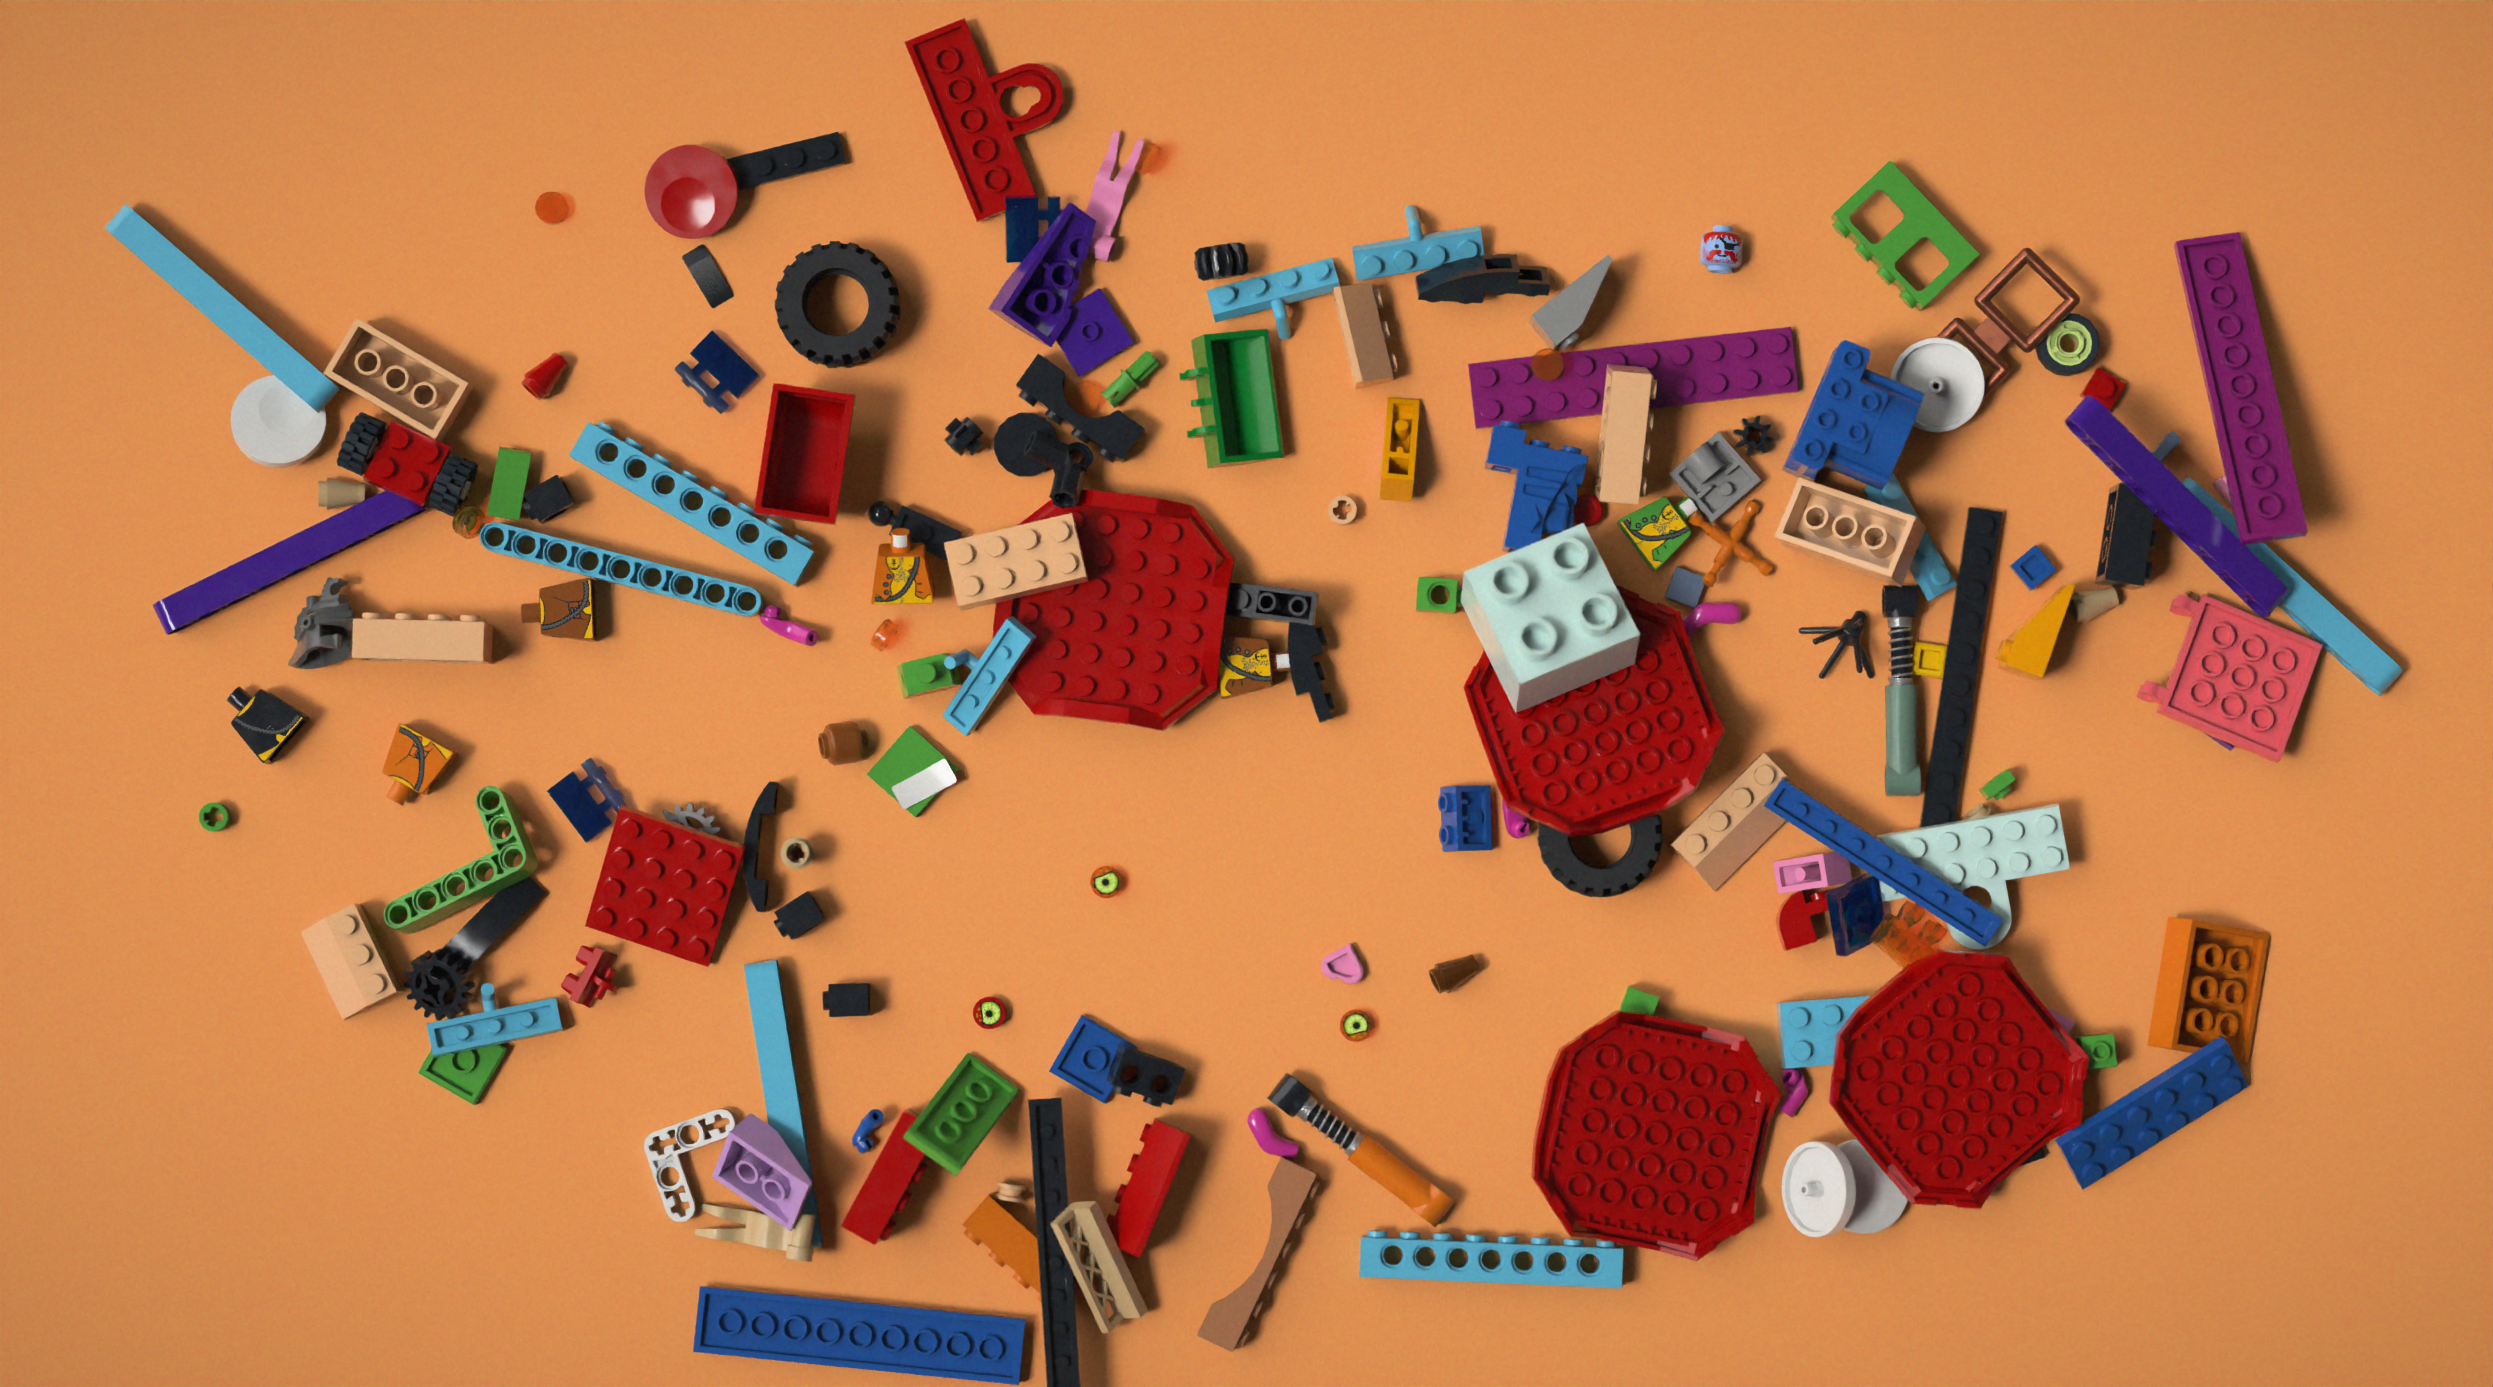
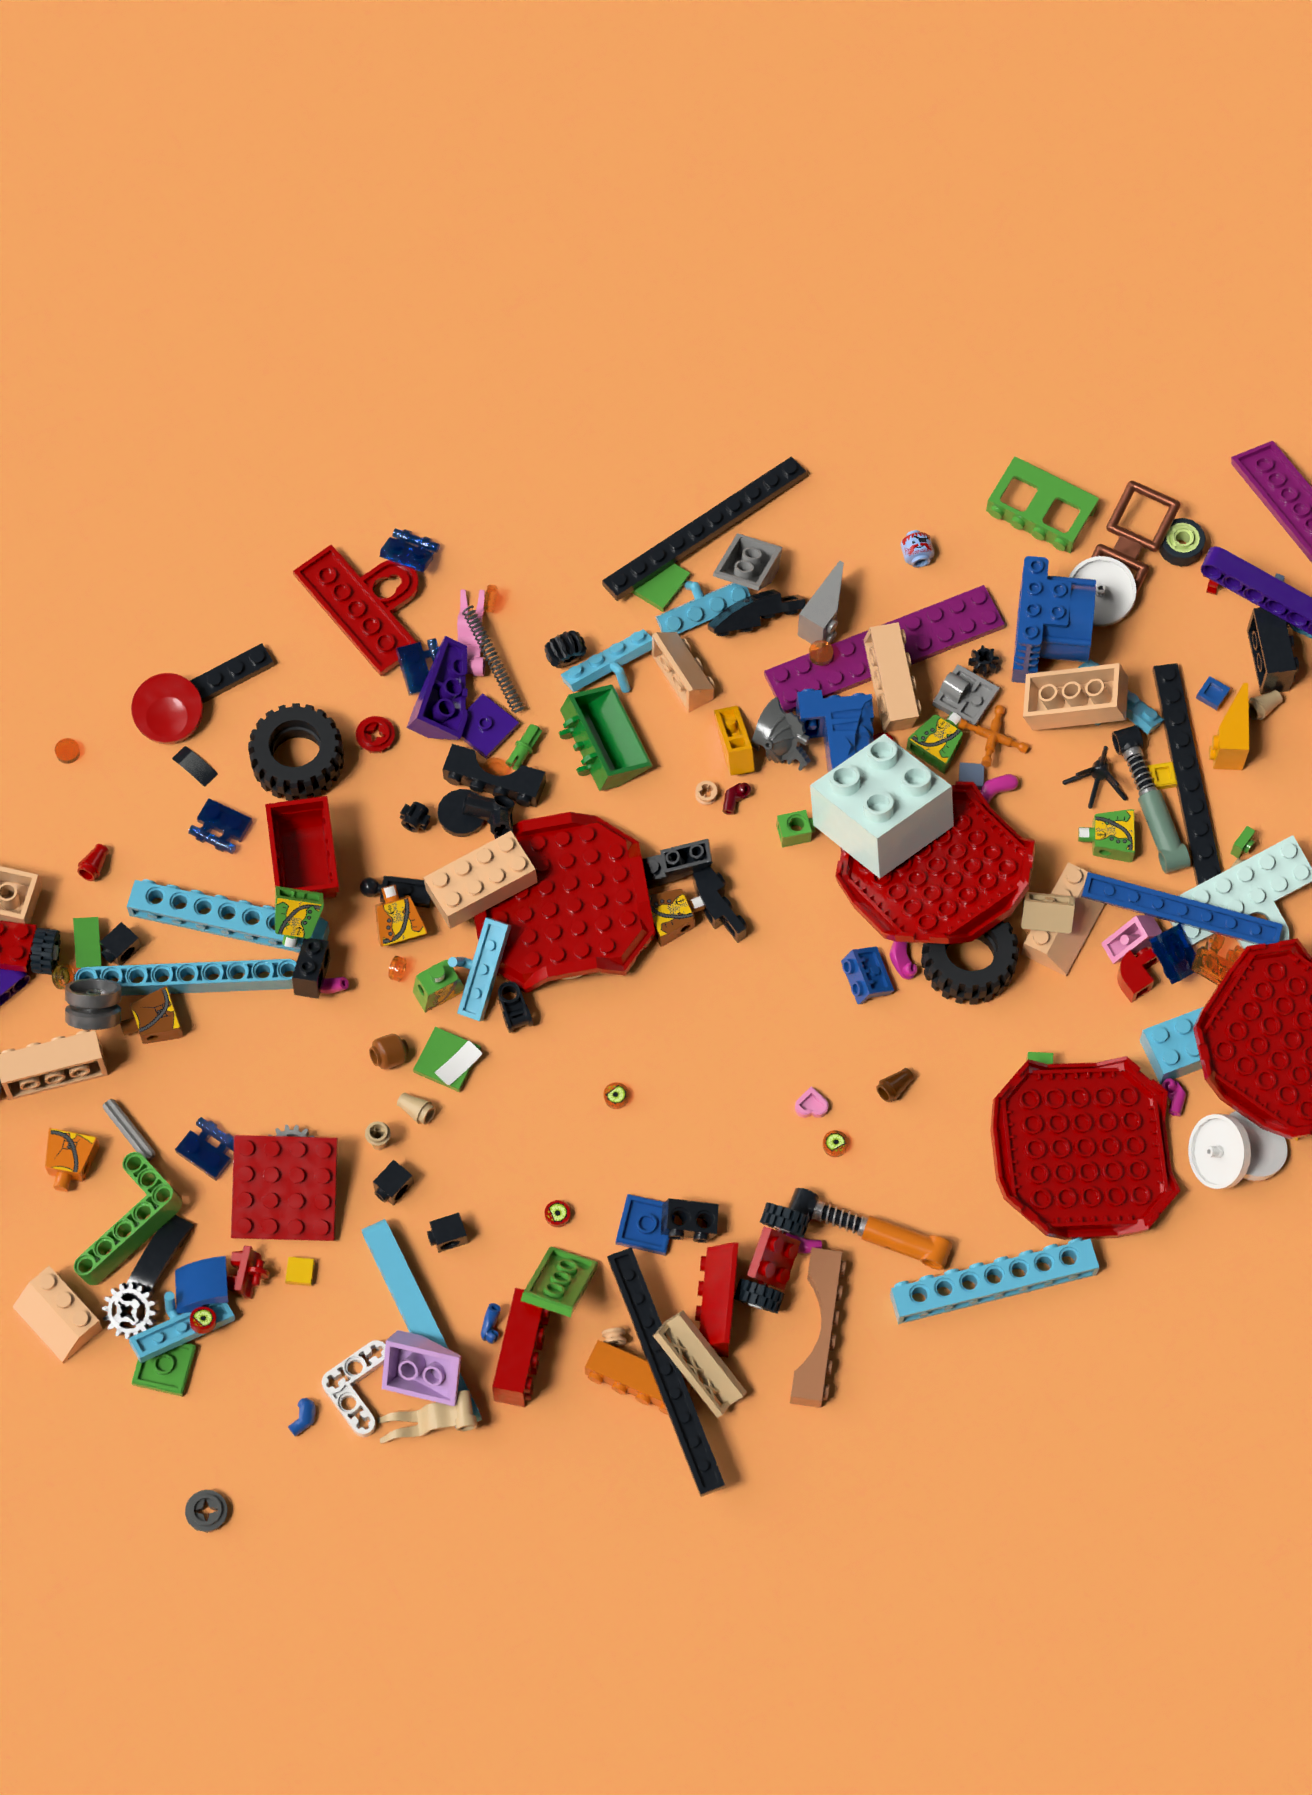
camera: 20 degrees left, 20 degrees down
blue plate [693,1286,1026,1385] -> none
black slope [743,781,779,912] -> none
none -> flat silver wheel [65,978,121,1030]
none -> light grey axle [103,1099,156,1162]
none -> blue slope [175,1256,228,1314]
none -> dark grey gear [185,1490,228,1533]
none -> tile [190,1307,216,1334]
none -> torso [275,886,324,948]
none -> yellow tile [285,1257,315,1286]
none -> blue arm [287,1398,316,1437]
none -> black brick [292,938,331,999]
none -> red gear [356,716,395,753]
none -> clear blue plate [379,528,440,573]
none -> tan cone [397,1092,436,1125]
none -> dark grey piece [462,605,525,713]
none -> black piece [498,981,533,1033]
none -> black plate [602,456,806,601]
none -> bright green tile [631,564,690,612]
none -> light grey slope [713,533,782,591]
none -> dark red arm [722,783,751,815]
none -> plate [734,1202,810,1314]
none -> dark grey helmet [750,697,811,771]
none -> tan panel [1021,892,1075,934]
none -> torso [1078,809,1135,862]

